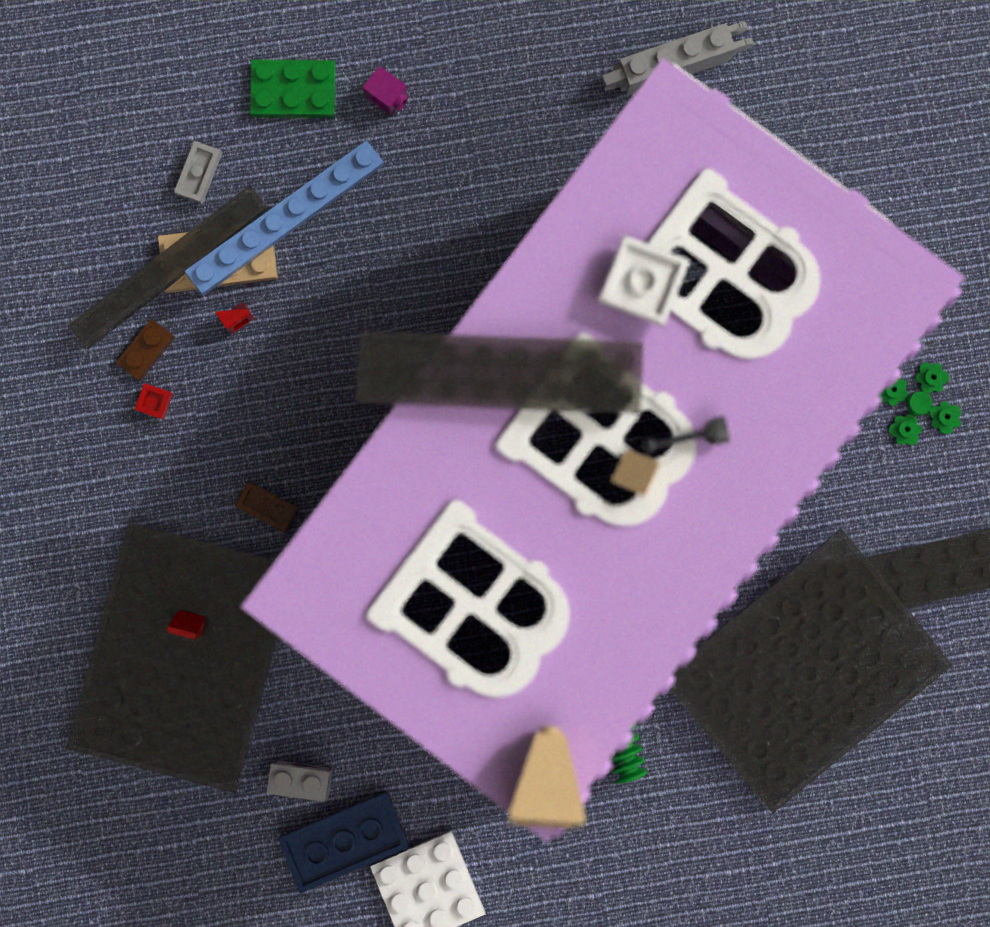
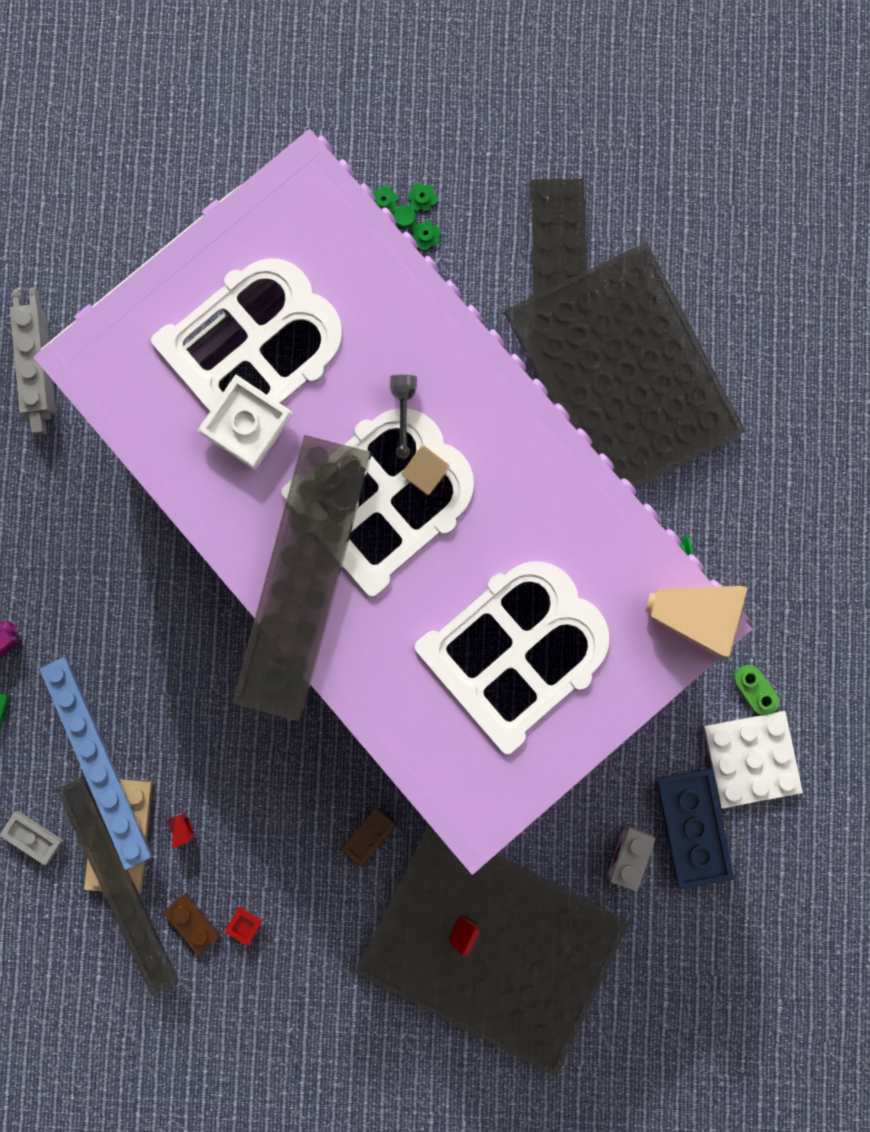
camera: 75 degrees left, 0 degrees up
none -> bright green plate [733,665,779,715]

